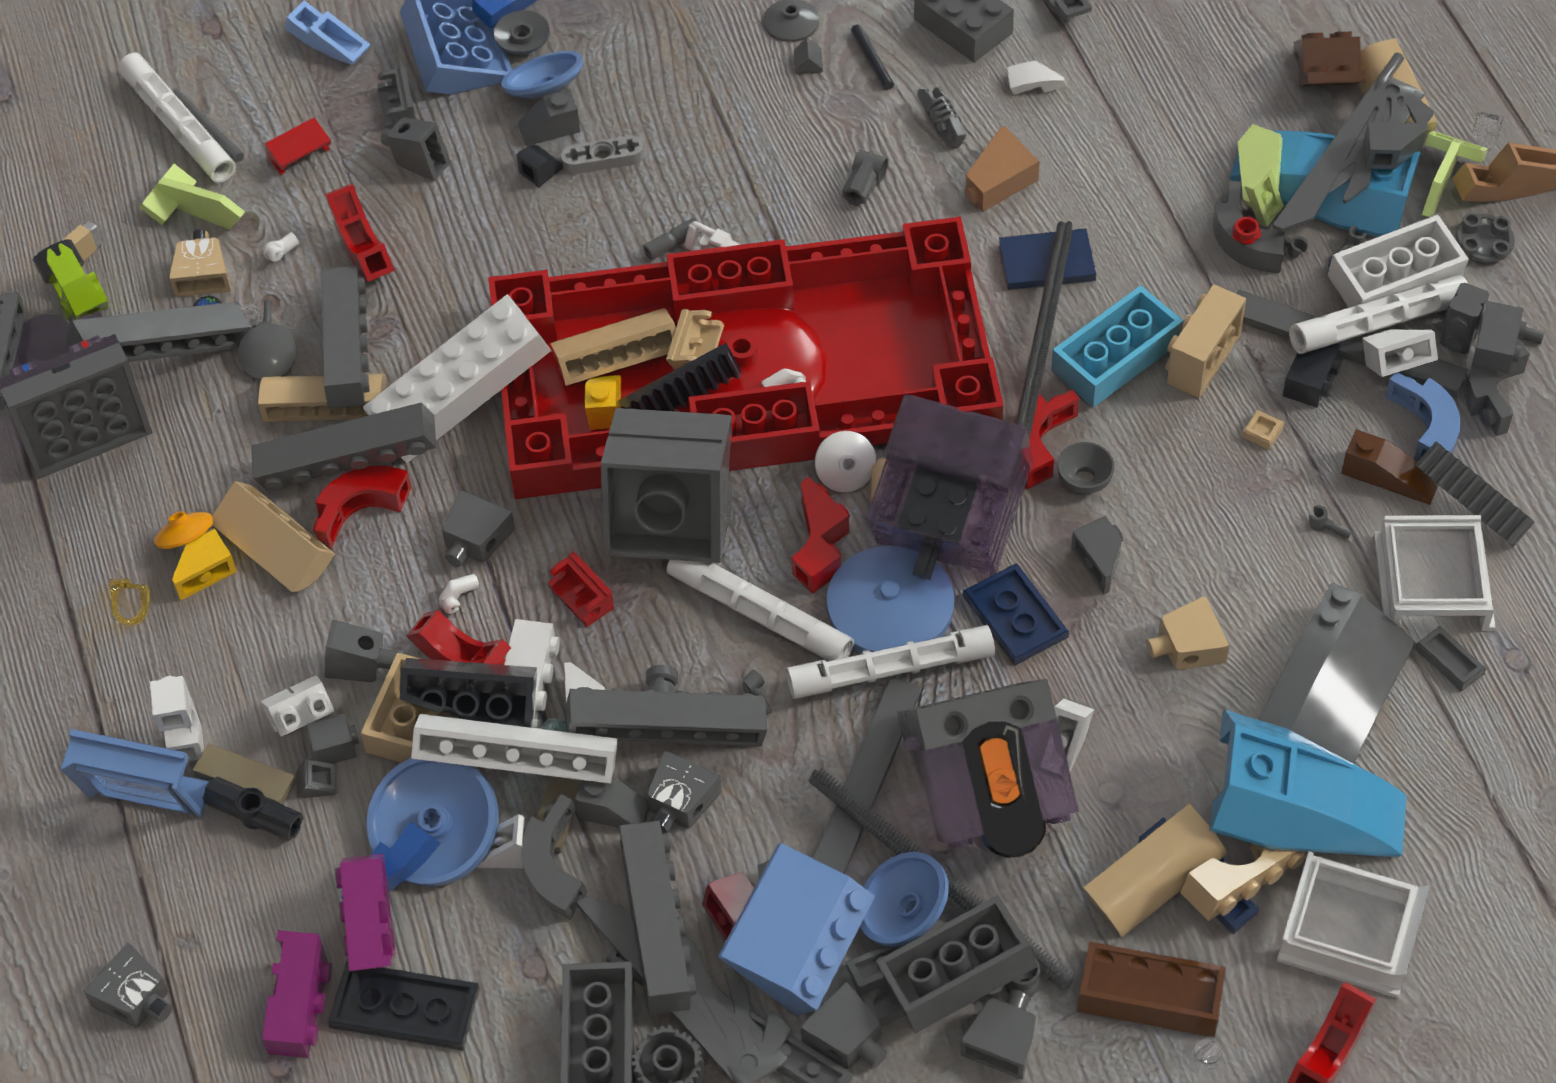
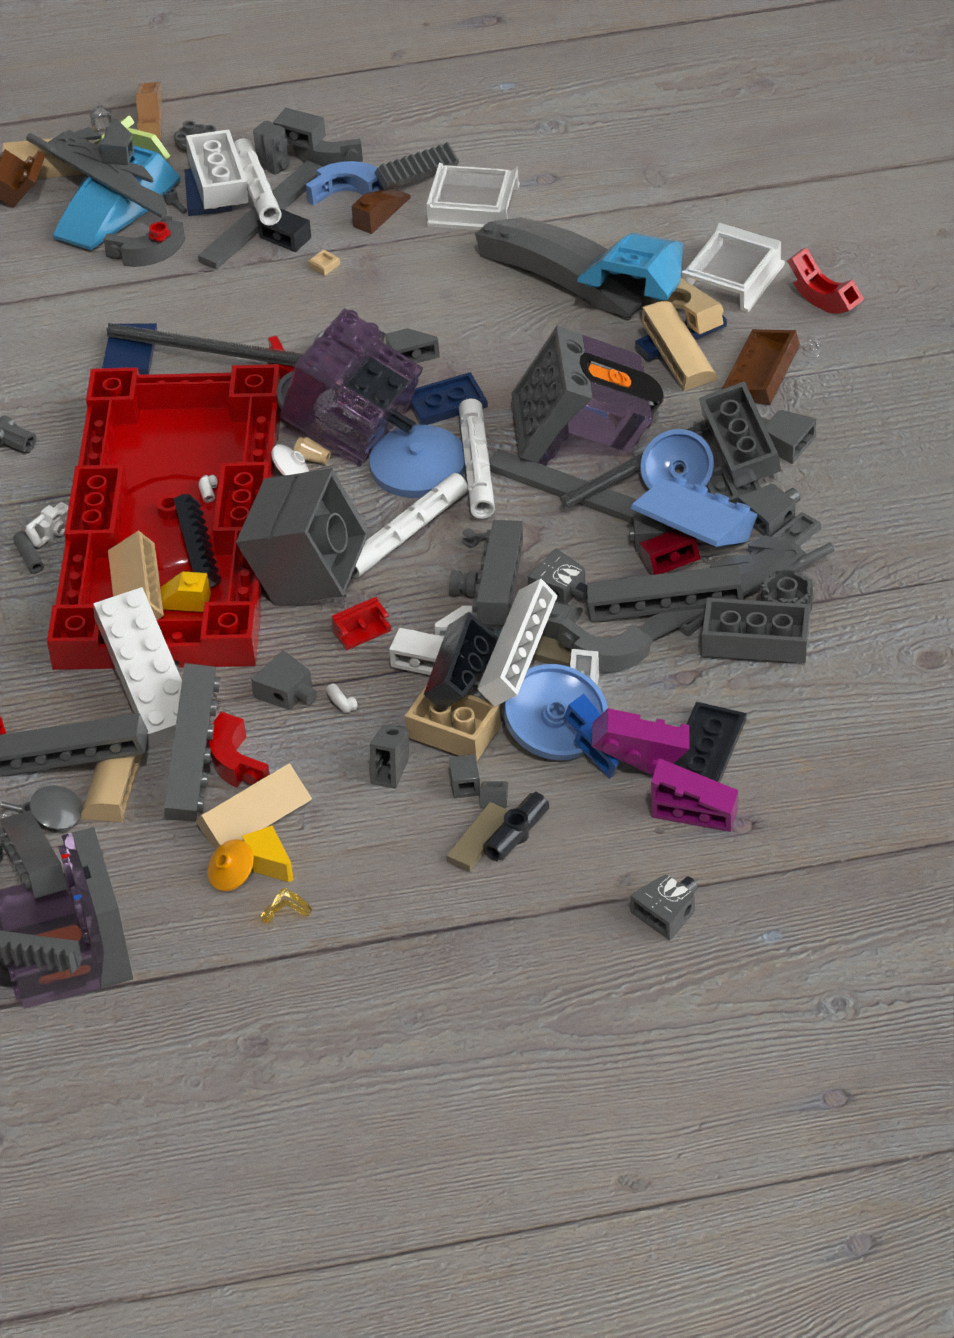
camera: 80 degrees left, 10 degrees down
medium blue piece [60,729,209,818] -> none
white arch [150,676,204,762] -> none
white hips [260,675,335,737] -> none
red arch [406,610,511,665] -> none
tan hinge [666,309,724,370] -> none
red arch [791,476,850,594] -> none
medium nougat slope [965,126,1040,212] -> none
medium azure brick [1051,285,1183,408] -> none
tan torso [1146,596,1230,670] -> none
tan brick [1165,284,1246,398] -> none
yellowish green piece [1238,124,1284,227] -> none
dark grey hand [1309,505,1352,538] -> none
white slope [1362,330,1438,377] -> none
dark grey tile [1415,626,1486,692] -> none

